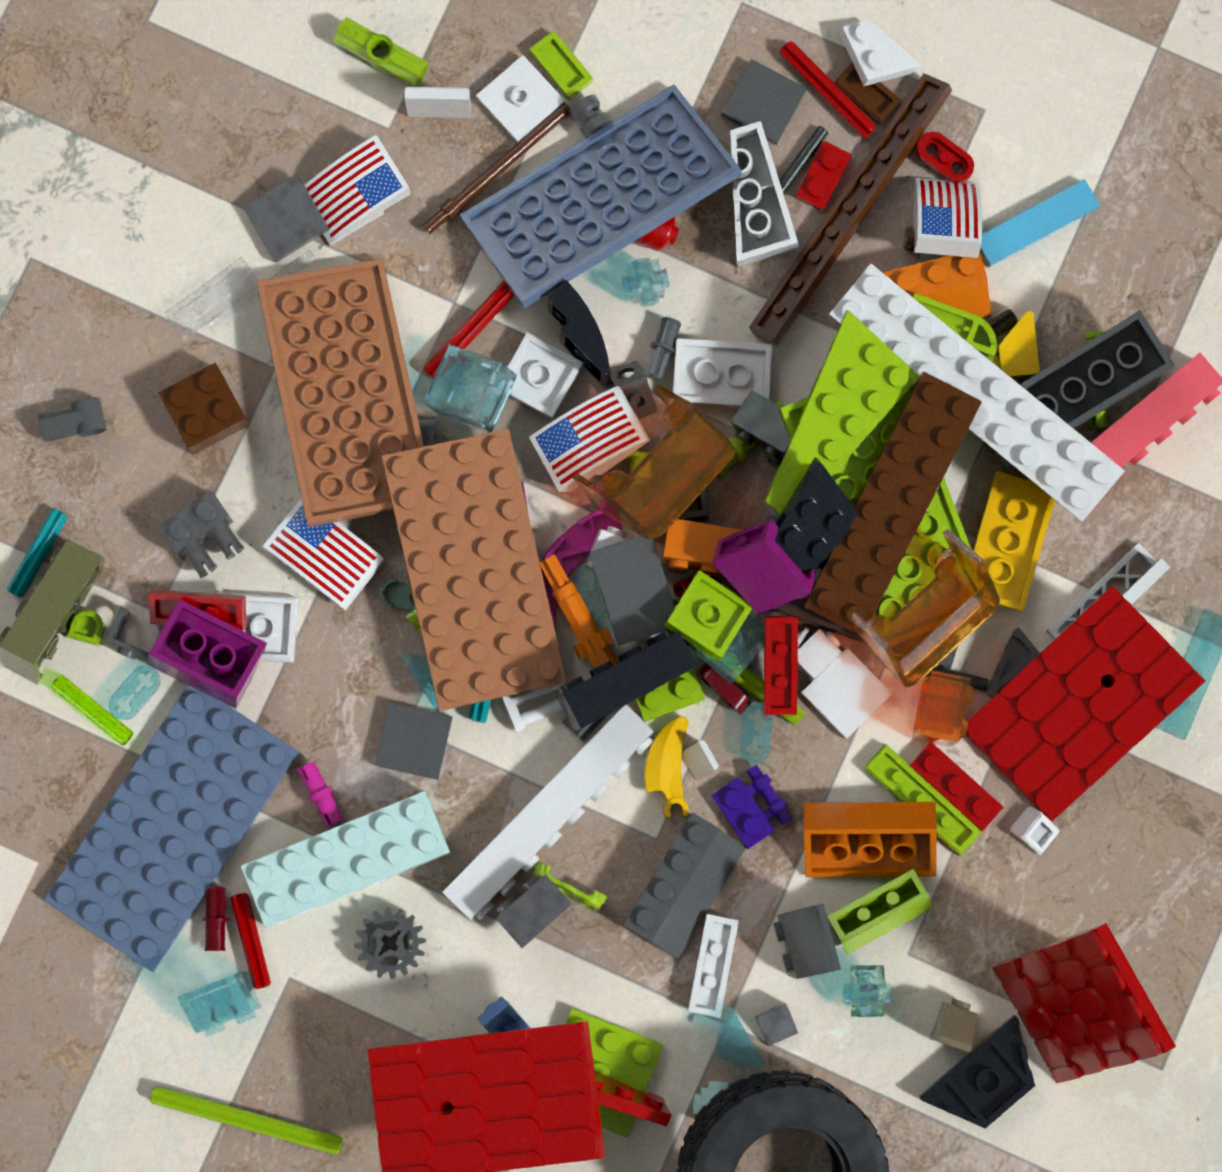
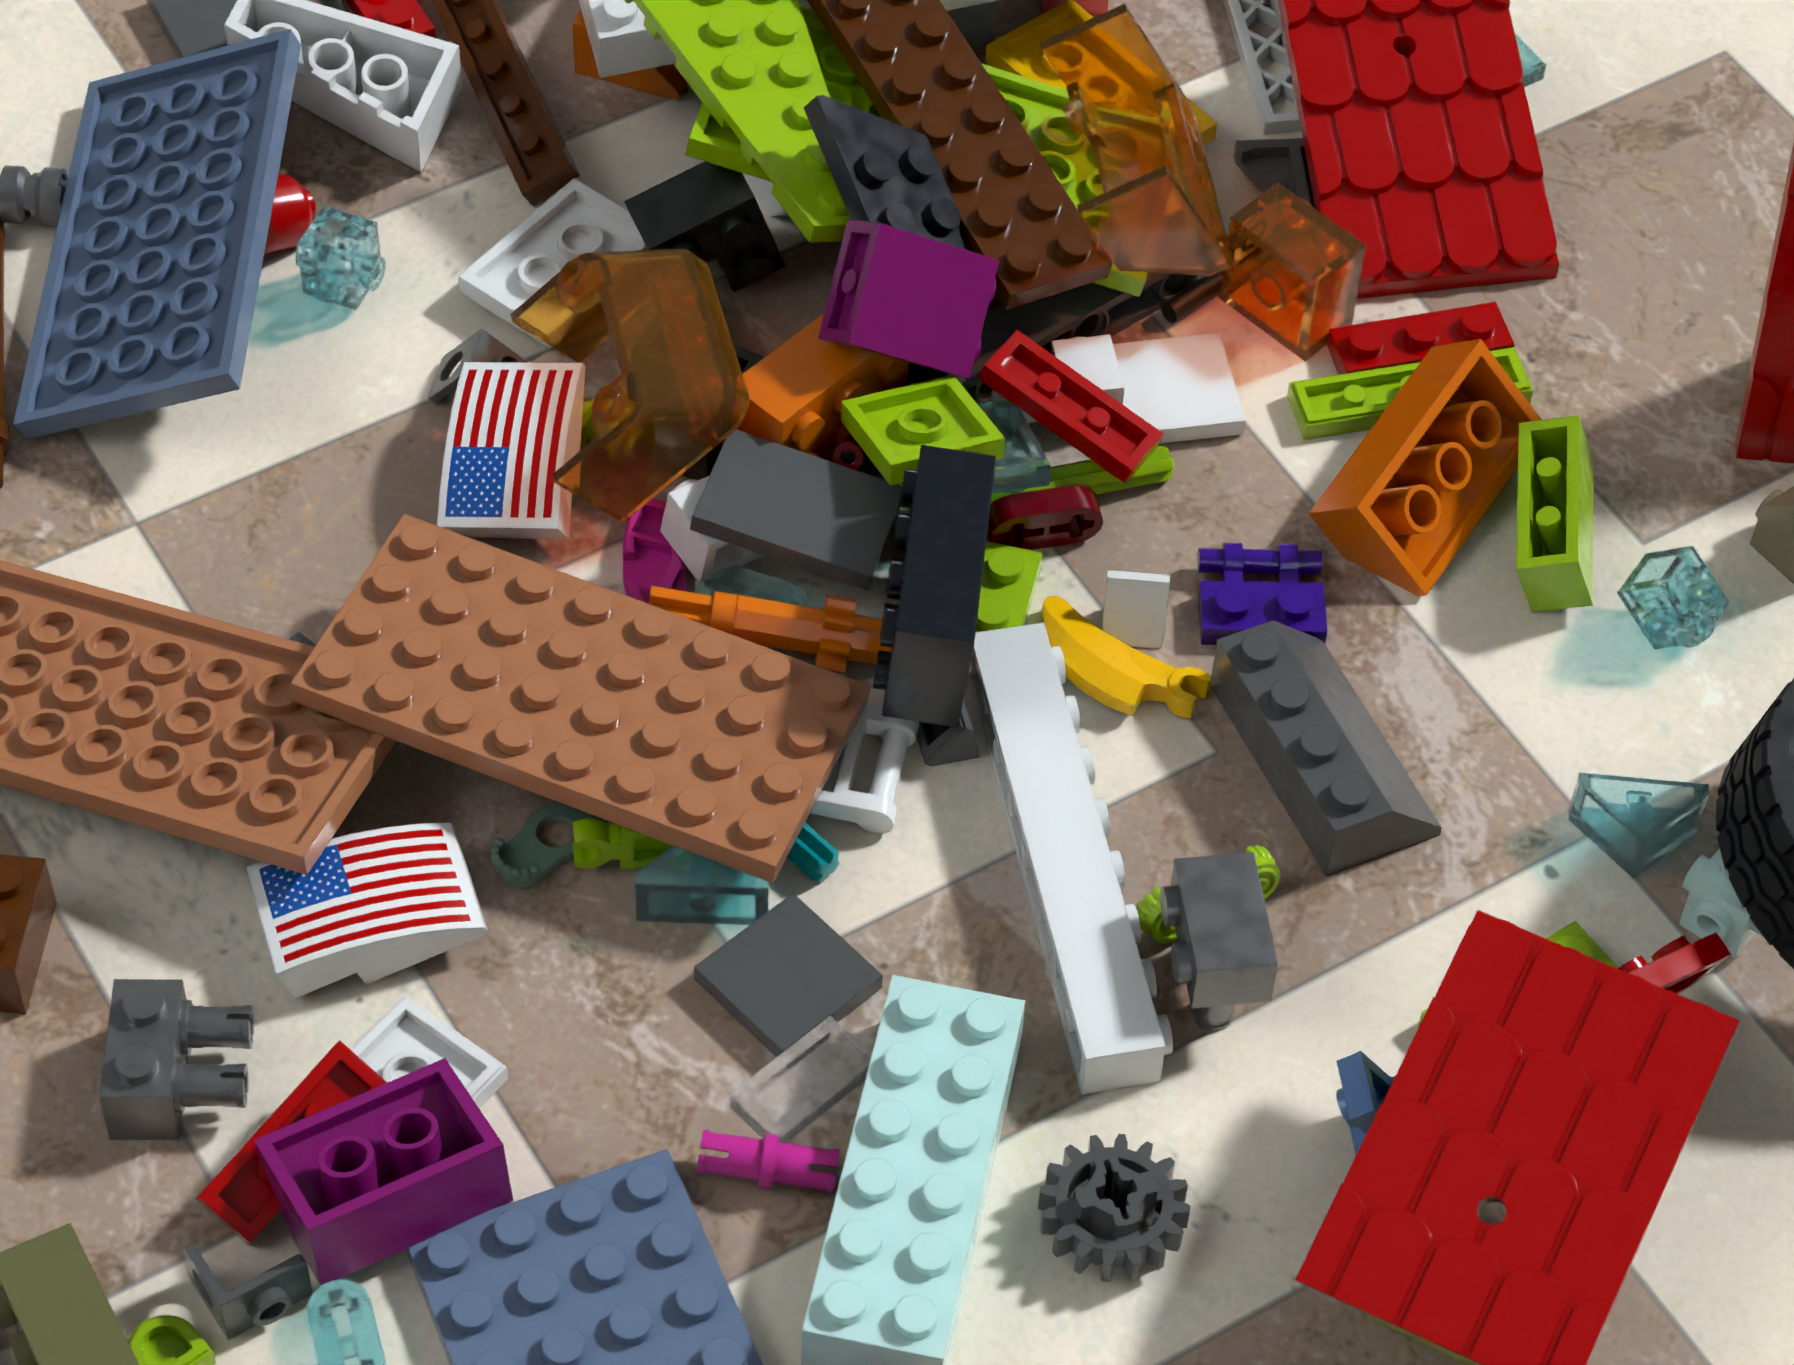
camera: 50 degrees left, 30 degrees down
red axle [423,280,514,380] -> none
clear light blue container [423,345,517,433] -> none
white plate [496,332,583,420] -> none
black slope [548,280,610,388] -> none
dark grey axle [645,317,682,381] -> none
white plate [688,914,739,1018] -> none
clear light blue beam [739,703,773,765] -> none
flat silver slope [755,1003,798,1046] -> none
dark grey slope [773,904,841,979] -> none
white slope [1010,806,1060,856] -> none

